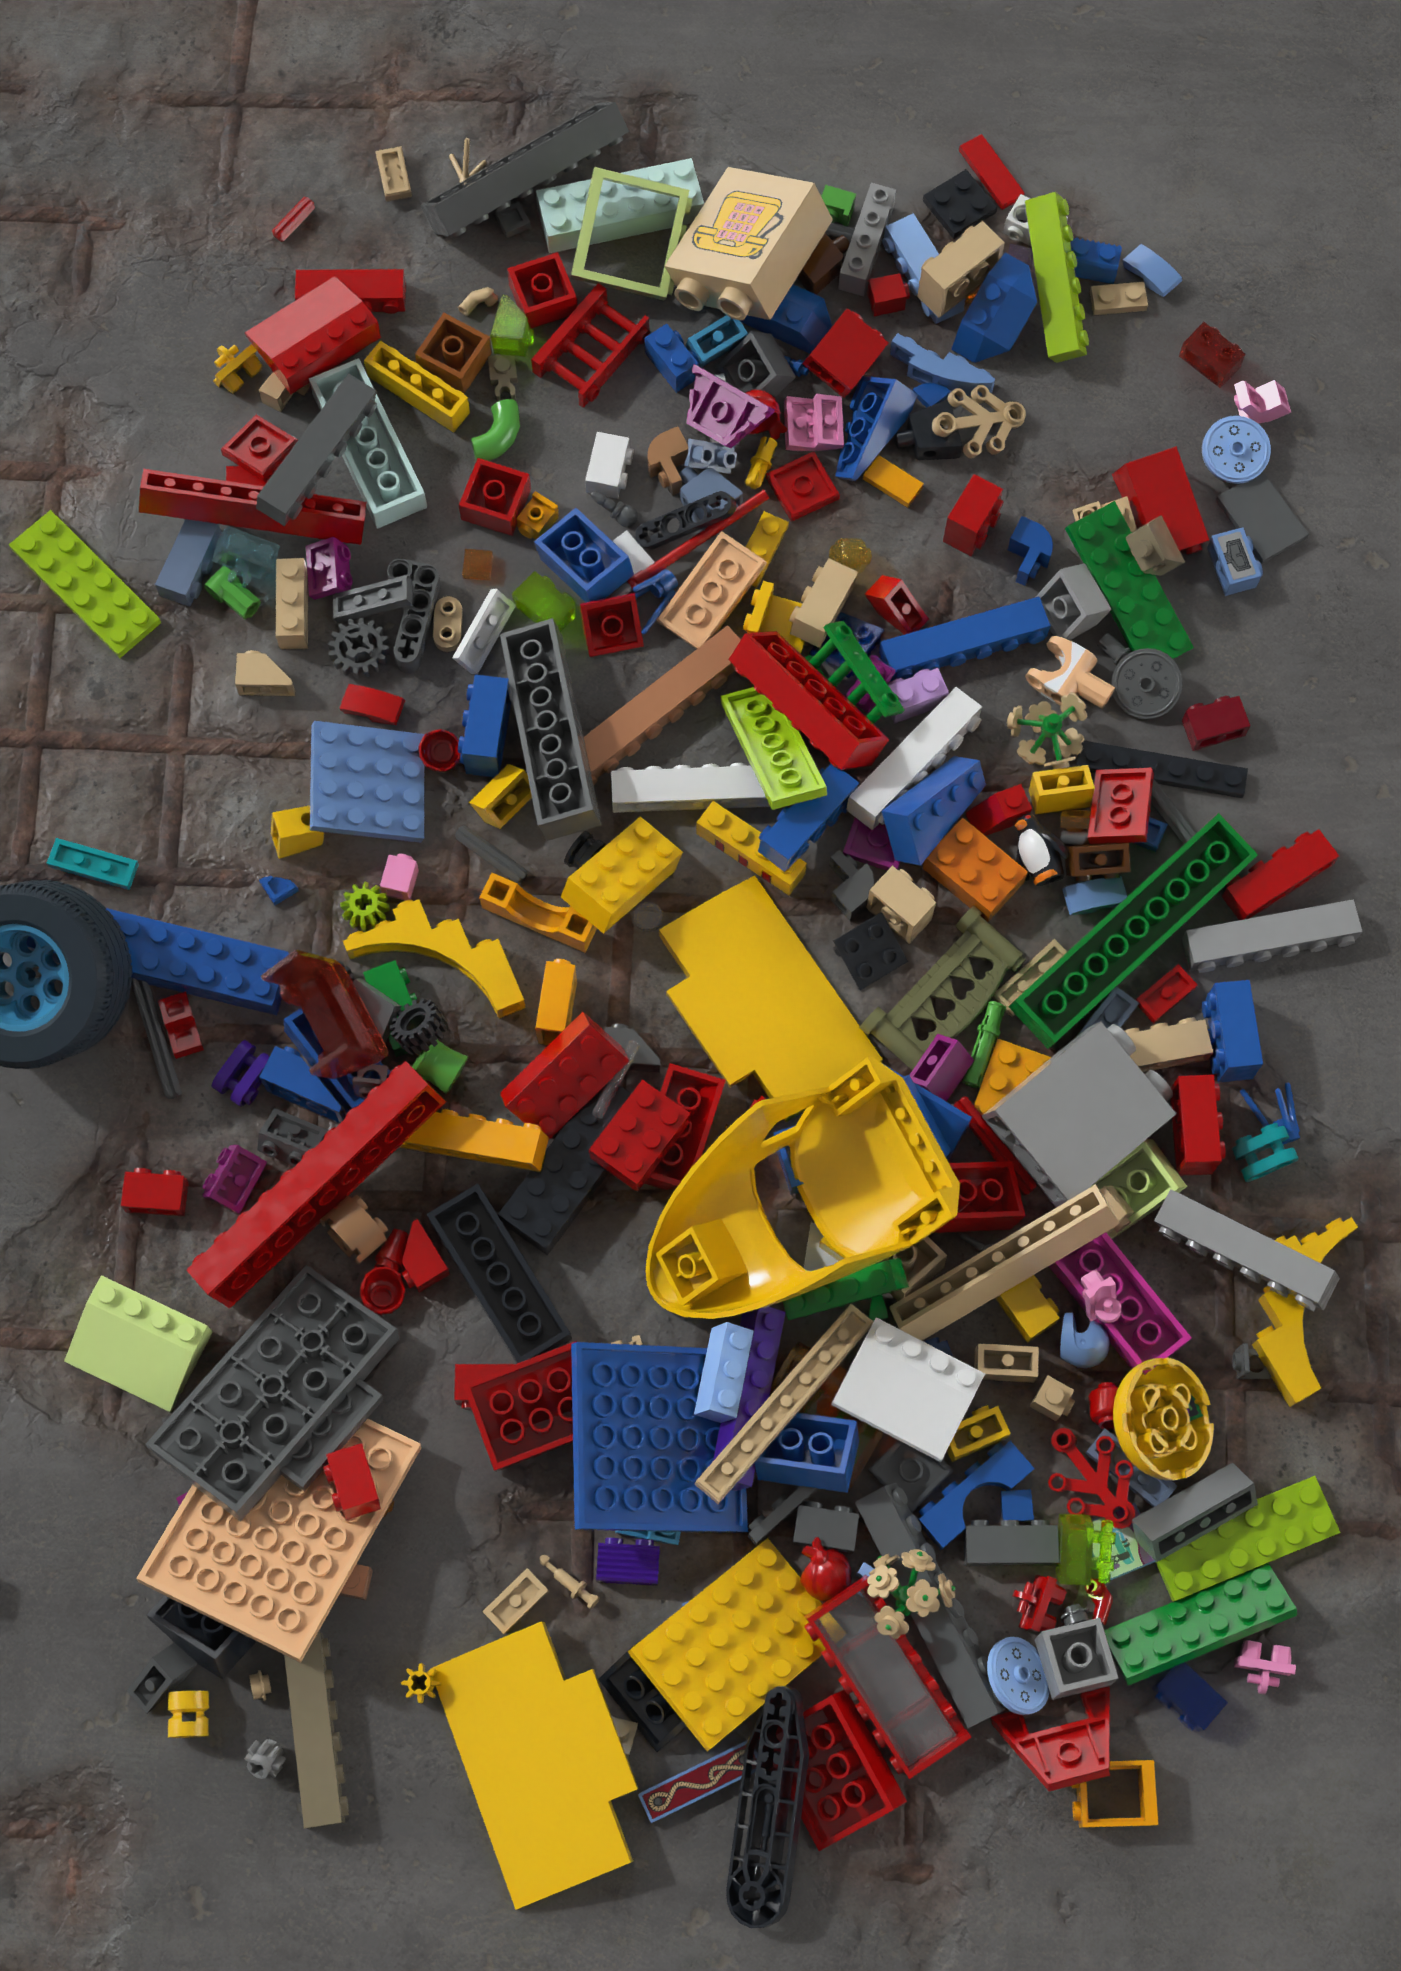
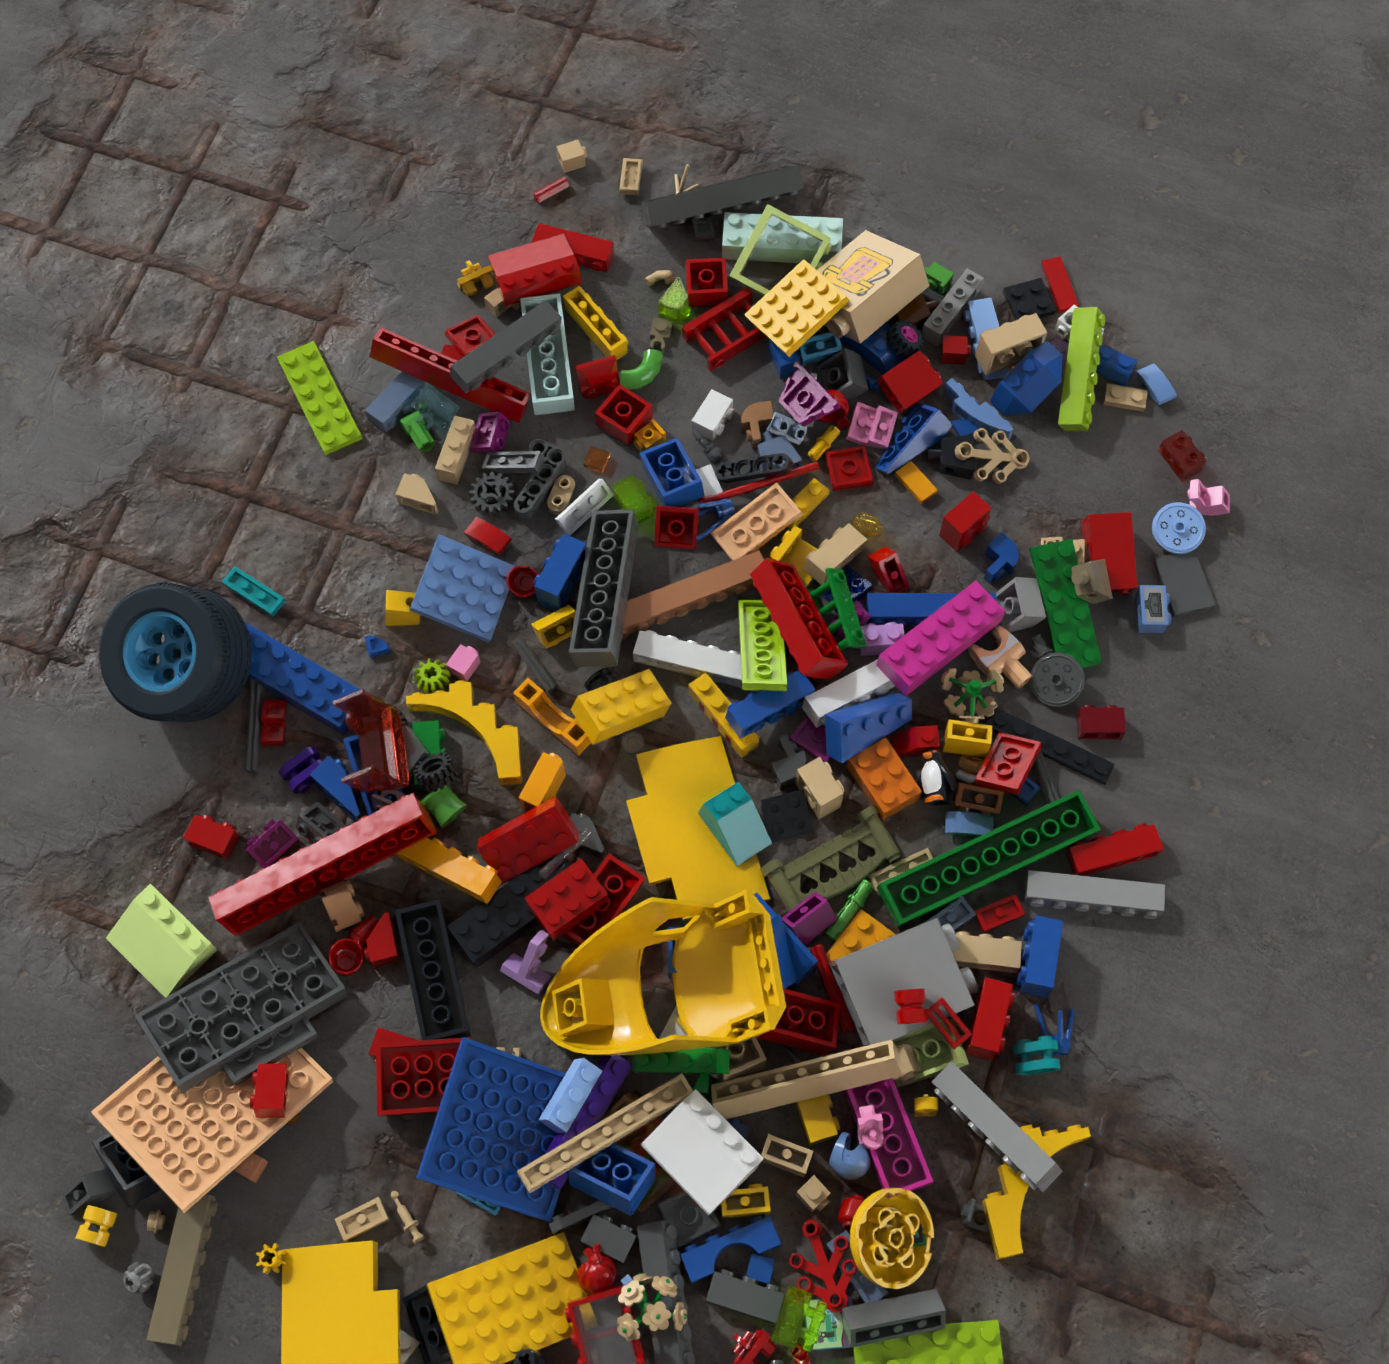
camera: 20 degrees right, 5 degrees down
dark orange brick [415,312,492,394] -> none
dark purple brick [596,1538,660,1586] -> none
none -> lavender bracket [500,930,551,994]
none -> tan brick [556,140,588,173]
none -> red slope [576,355,620,399]
none -> teal slope [698,782,772,866]
none -> yellow plate [744,259,850,357]
none -> dark pink brick [876,581,1005,697]
none -> black wheel [886,320,925,358]
none -> red wheel [894,988,928,1025]
none -> yellow piece [914,1094,939,1117]
none -> red tile [927,997,972,1050]

